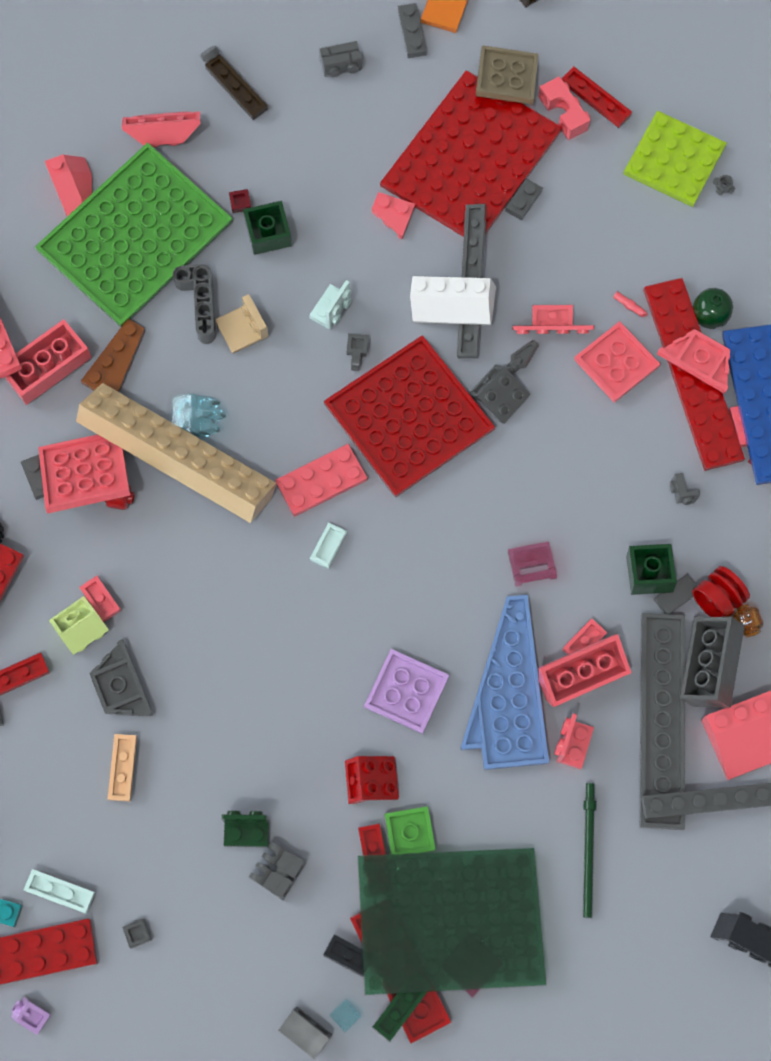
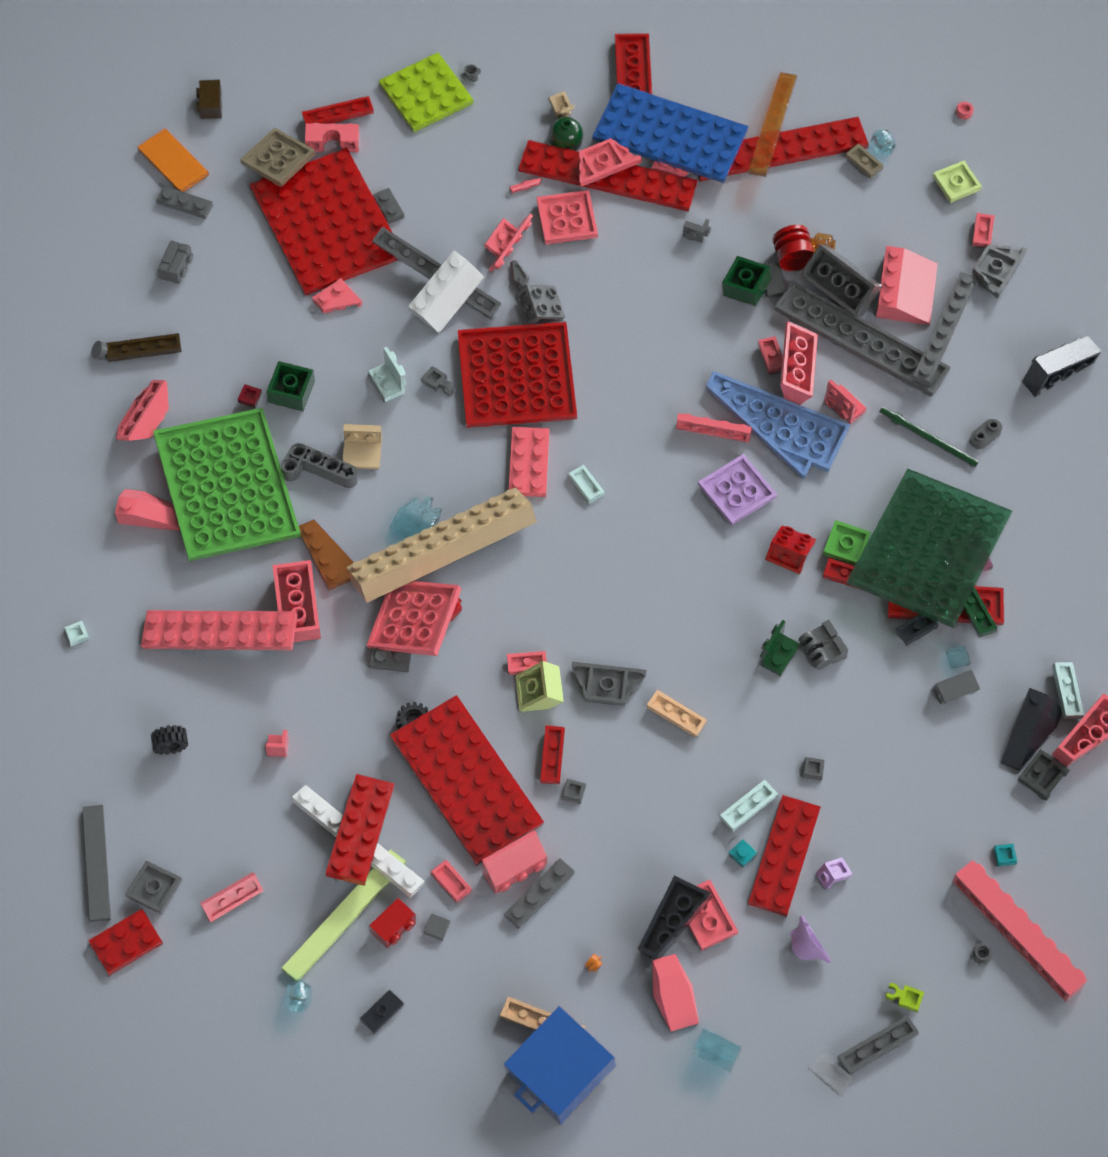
camera: 60 degrees left, 10 degrees down
clear pink plate [507,541,557,587] -> none
none -> tan bracket [548,91,575,118]
none -> coral plate [676,413,752,443]
none -> dark grey plate [970,419,1002,449]

